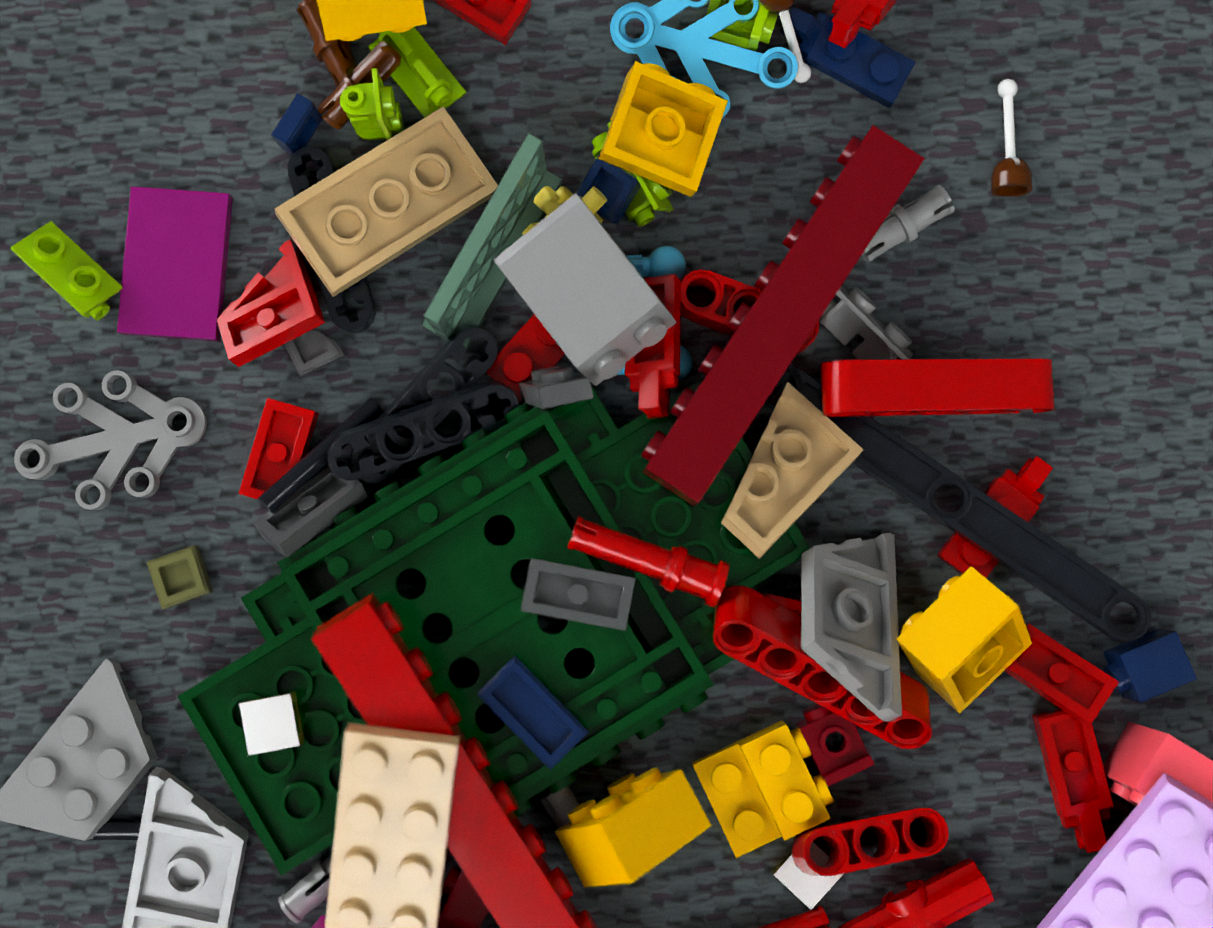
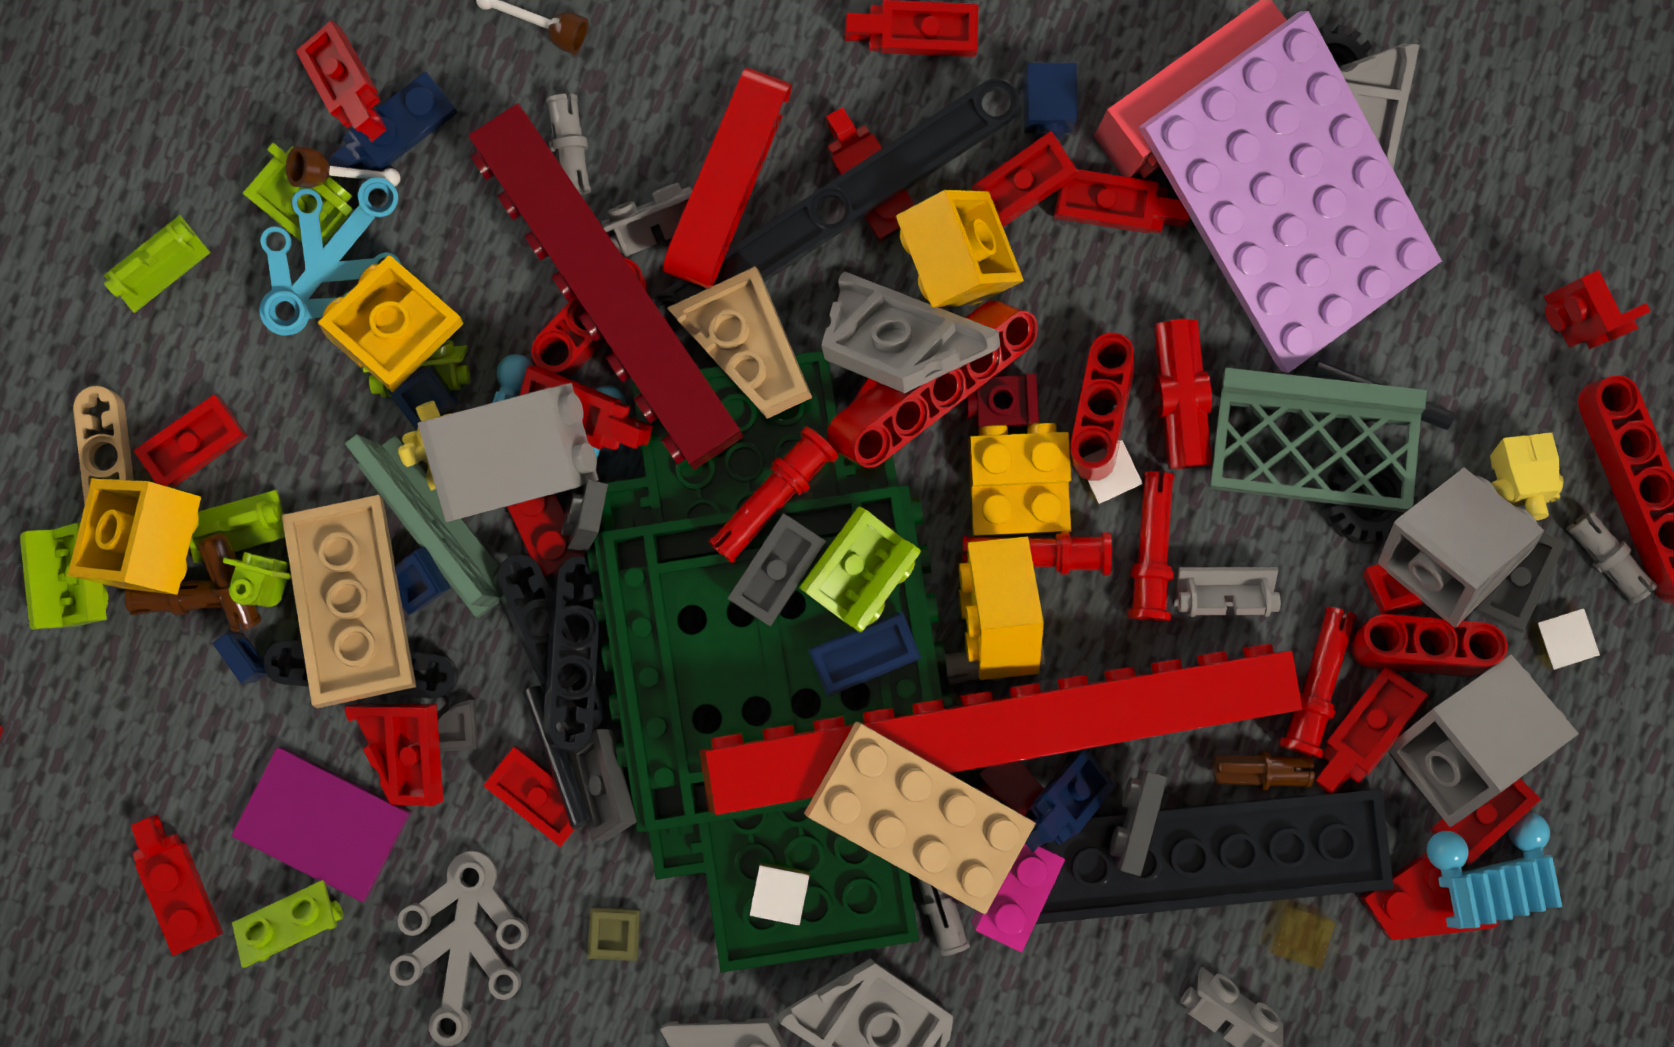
camera: 70 degrees left, 0 degrees up
none -> red hinge [130,815,223,956]
none -> dark blue tile [395,547,451,615]
none -> lime bracket [799,506,921,632]
none -> red hinge [844,0,979,57]
none -> red pin [962,531,1112,576]

